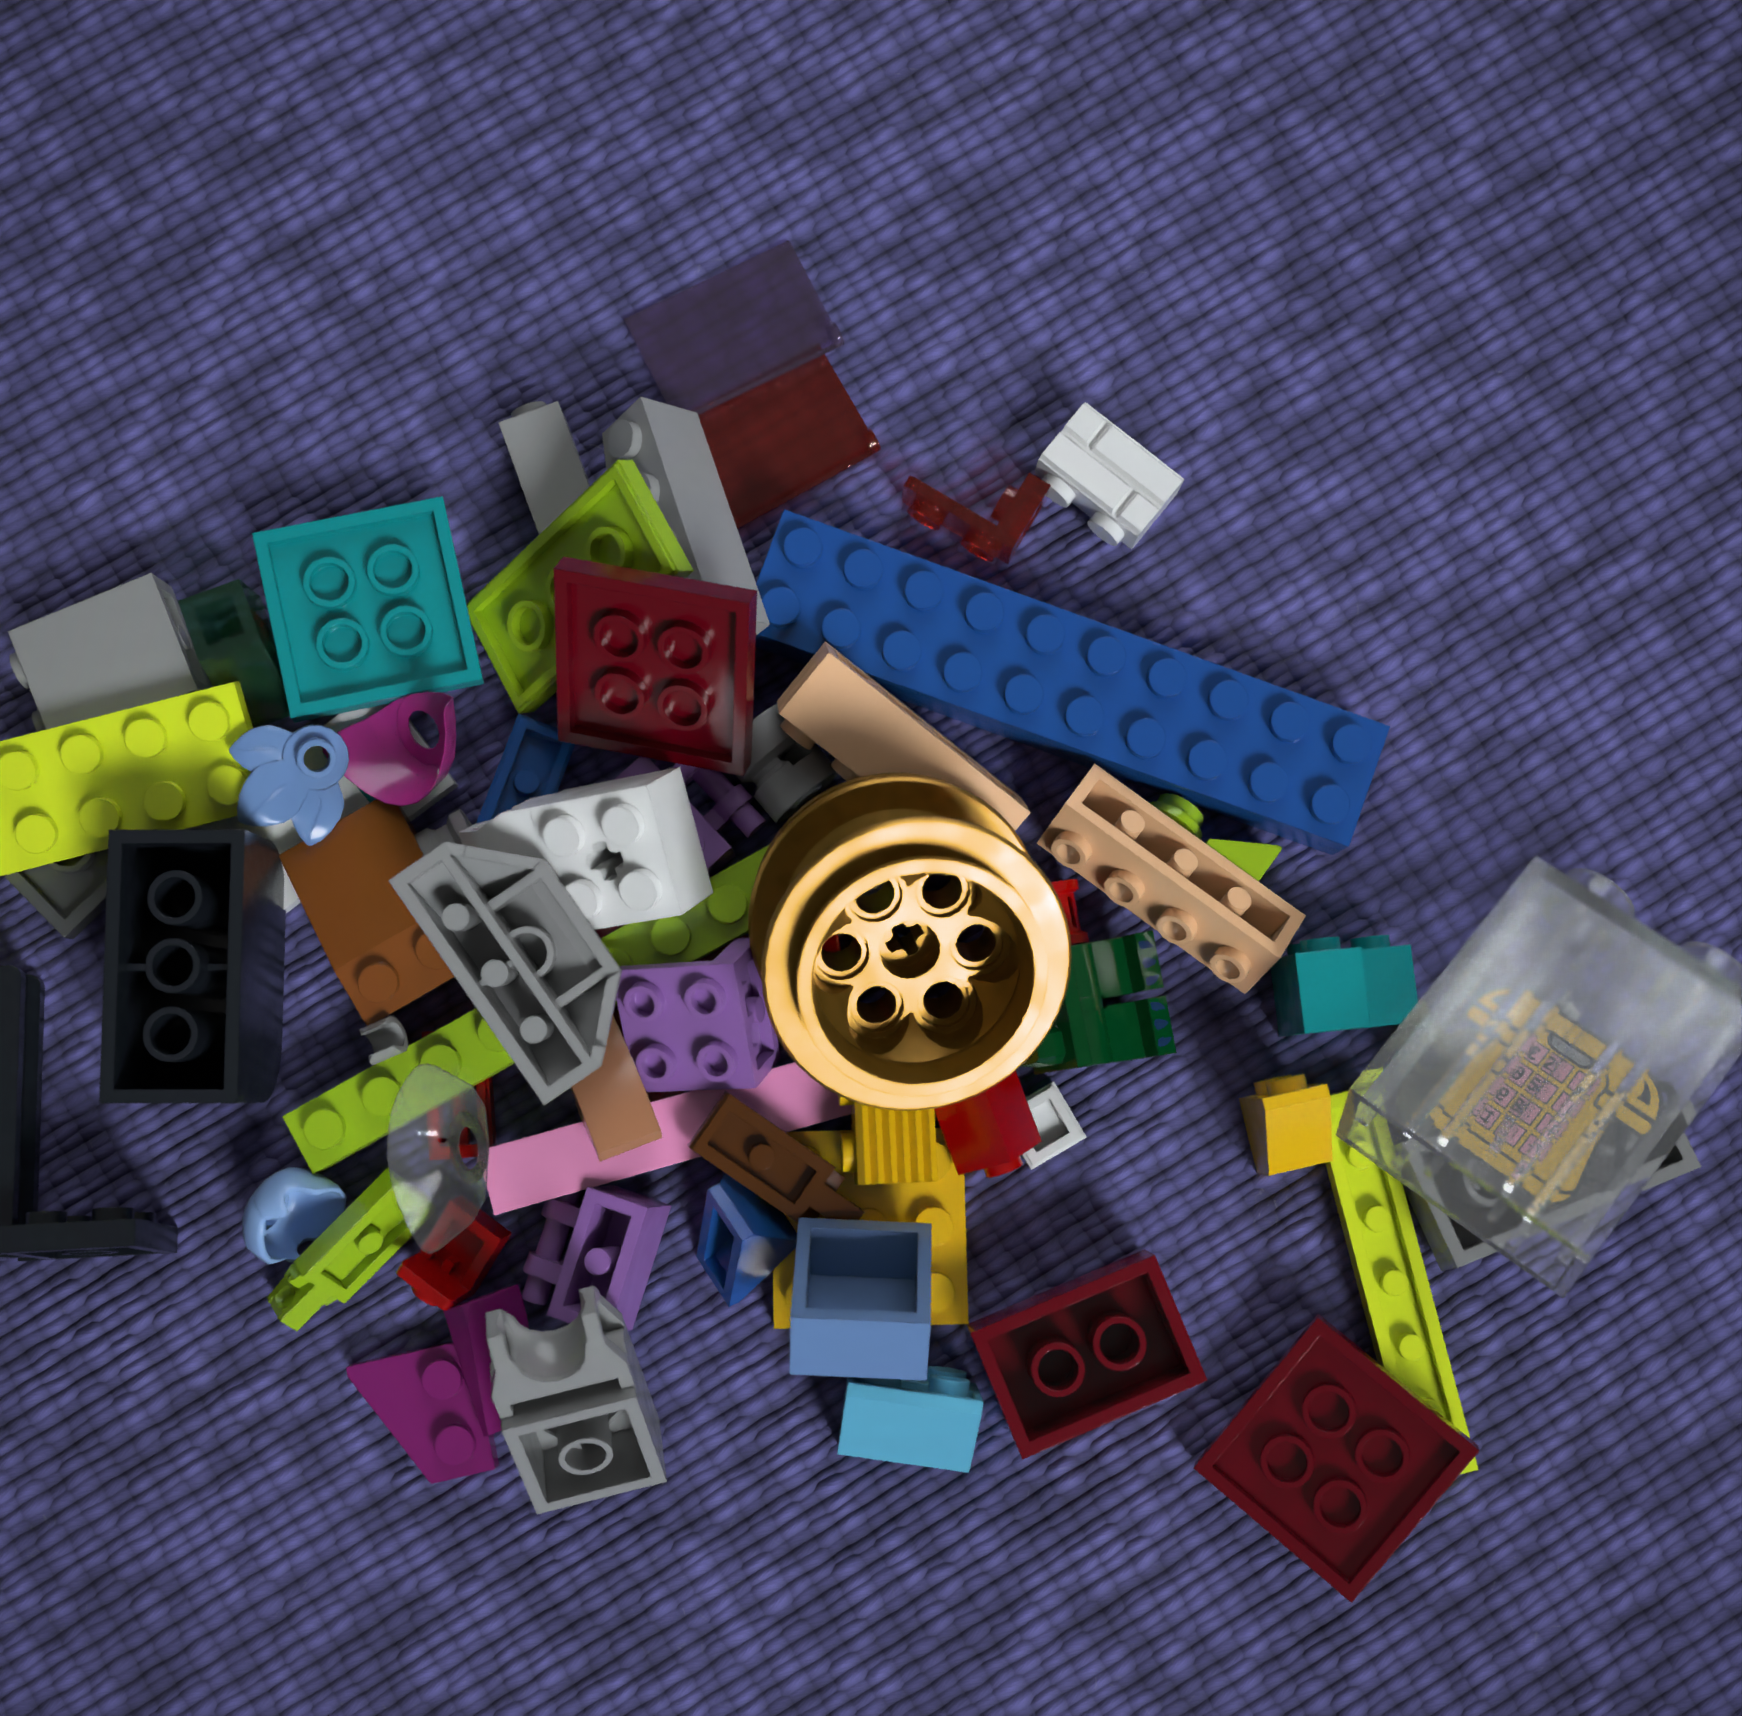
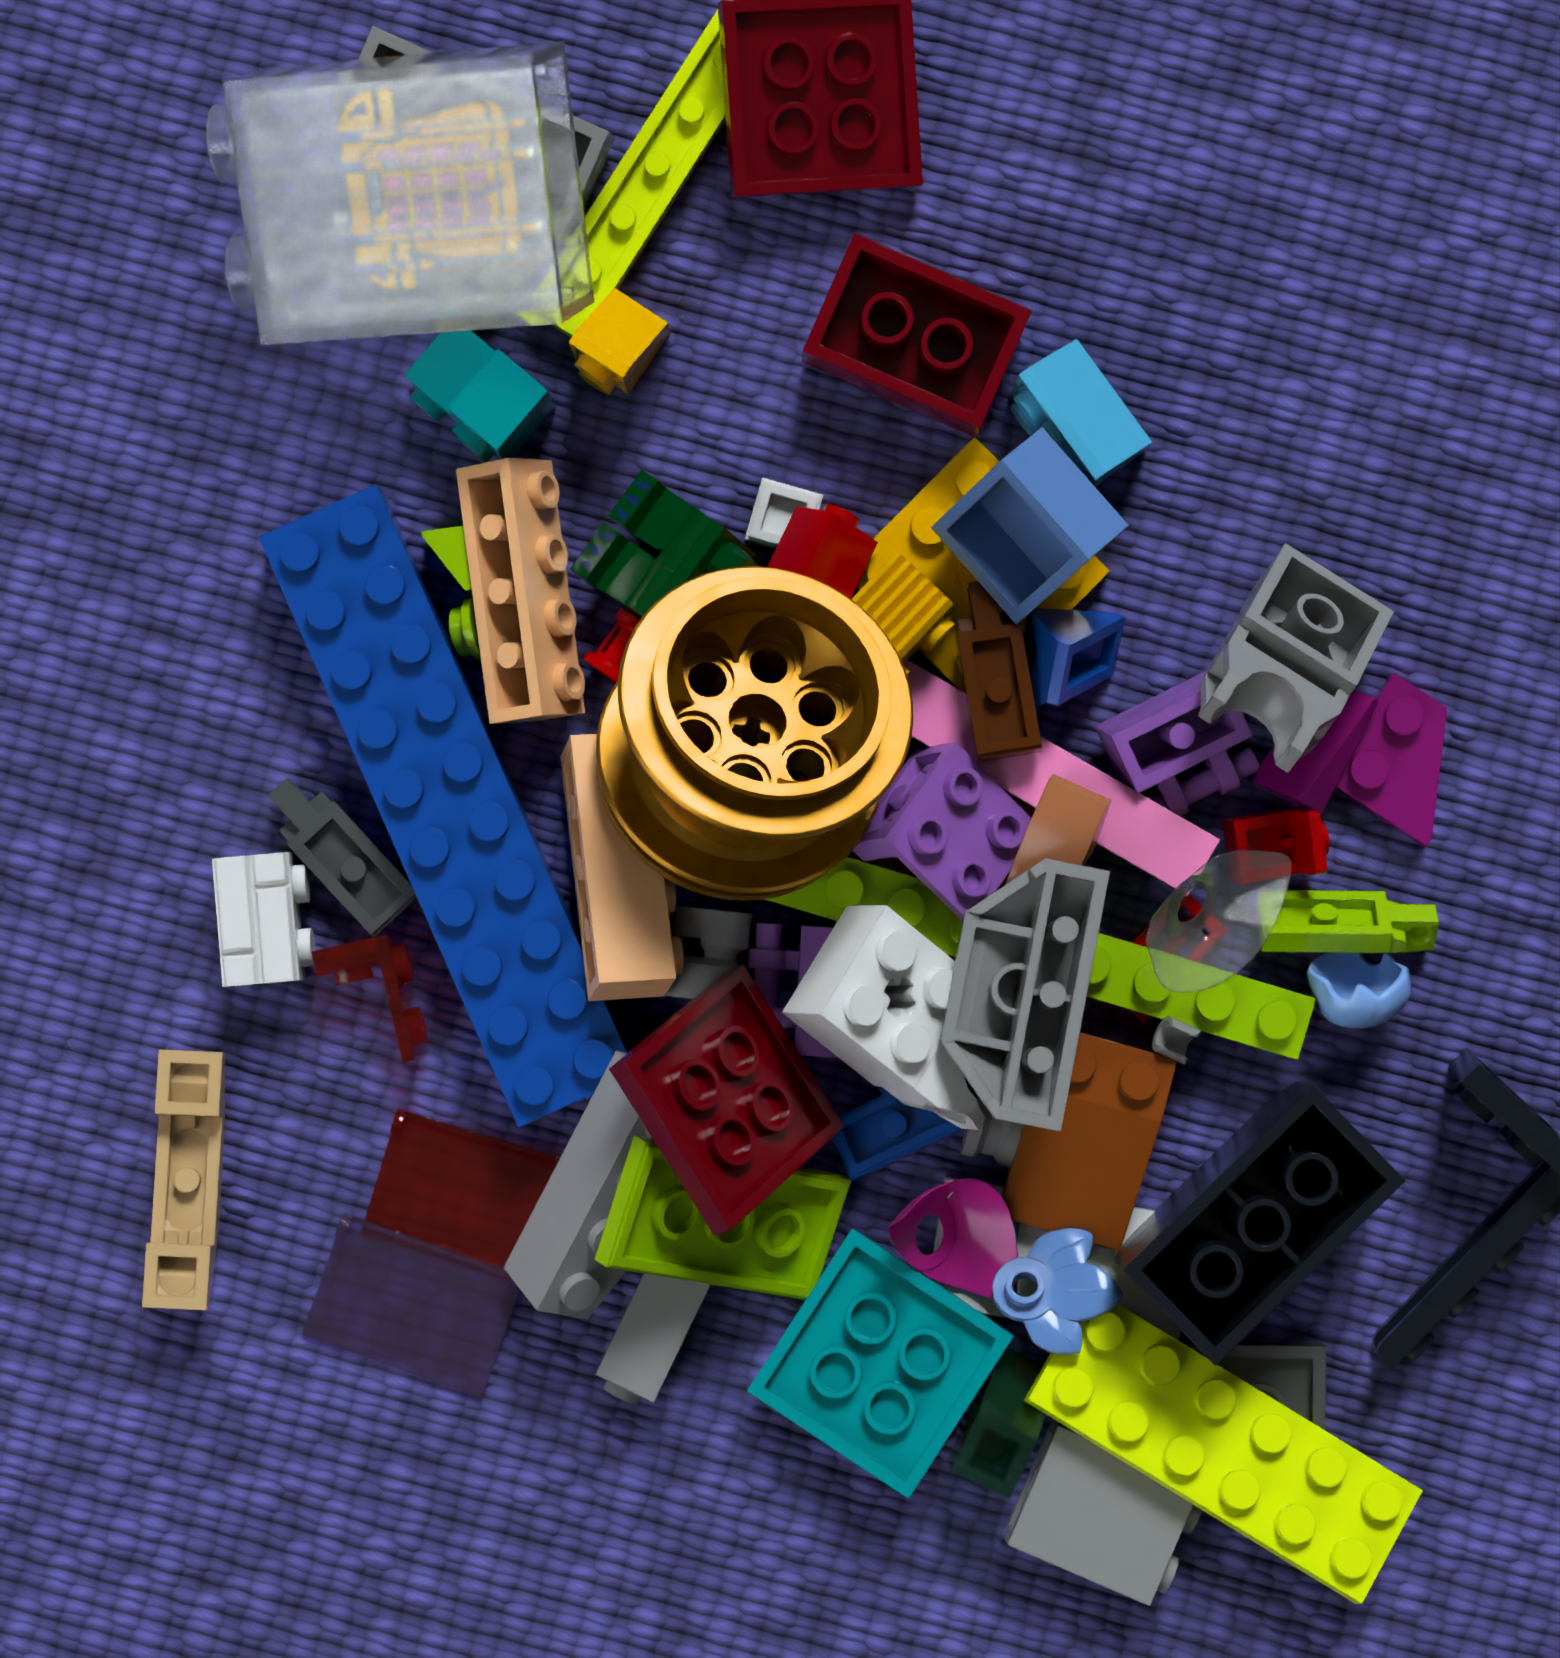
camera: 130 degrees left, 5 degrees up
none -> tan slope [142,1049,225,1310]
none -> dark grey hinge [267,778,417,938]

